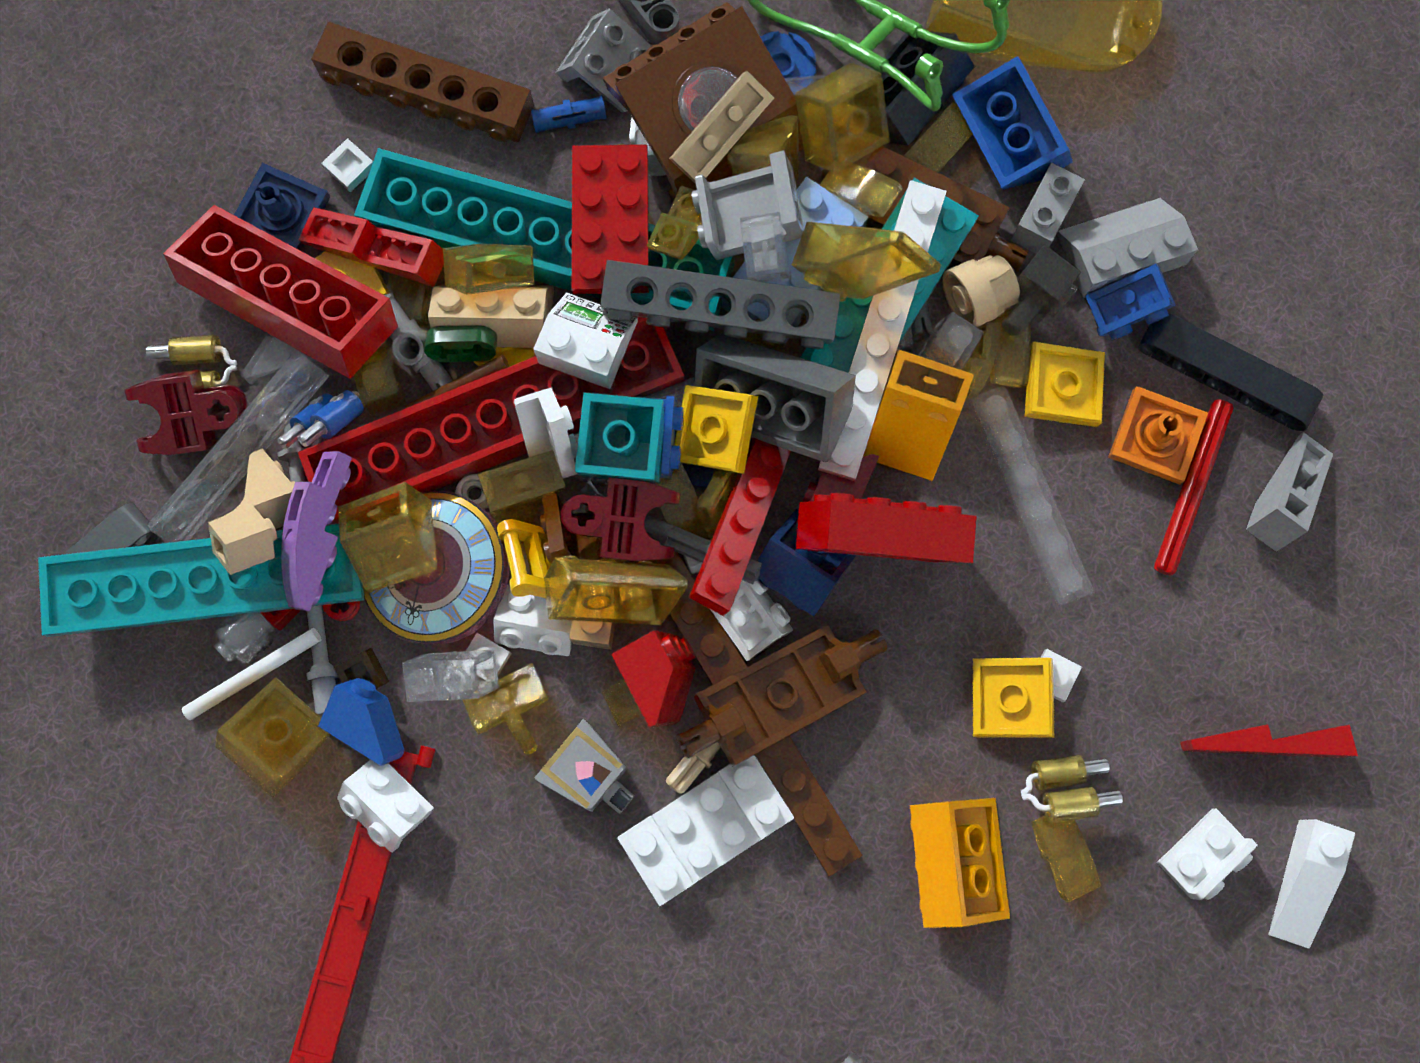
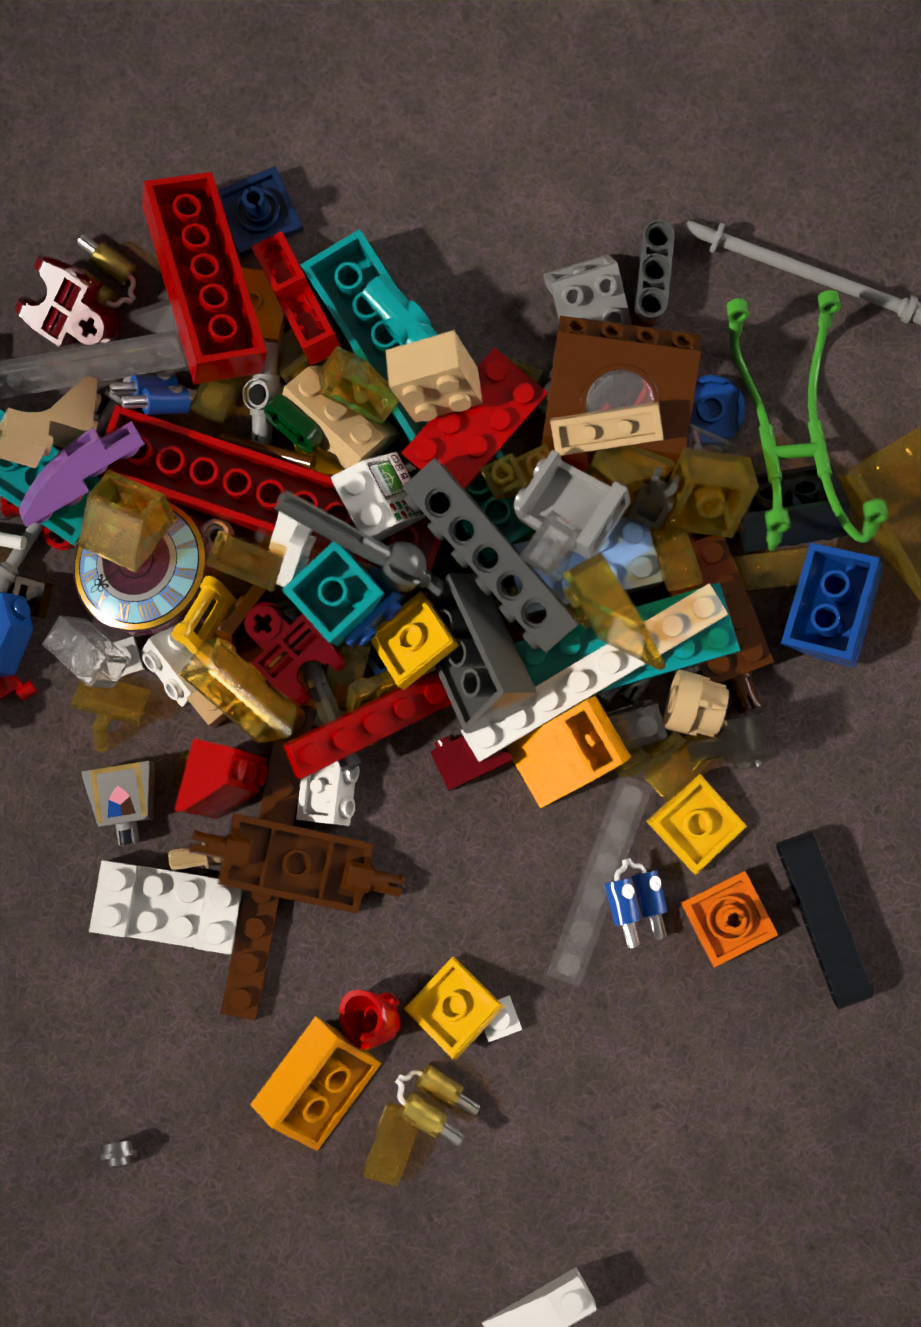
camera: 45 degrees right, 5 degrees up
reddish brown brick [311,22,534,143] -> none
white plate [322,138,373,192] -> none
blue pin [531,96,607,133] -> none
dark blue slope [757,509,857,616] -> none
red brick [796,493,977,563] -> none
light grey brick [1011,163,1085,257] -> none
light grey slope [1057,198,1198,299] -> none
blue bracket [1086,264,1176,340] -> none
red axle [1154,399,1234,576] -> none
white bracket [1157,809,1257,900] -> none
red slope [1180,724,1358,758] -> none
light grey slope [1246,432,1333,552] -> none
none -> dark grey piece [275,490,444,596]
none -> red helmet [339,989,400,1050]
none -> teal piece [361,273,438,346]
none -> tan brick [386,330,482,423]
none -> blue piece [604,858,668,948]
none -> dark grey plate [626,467,680,531]

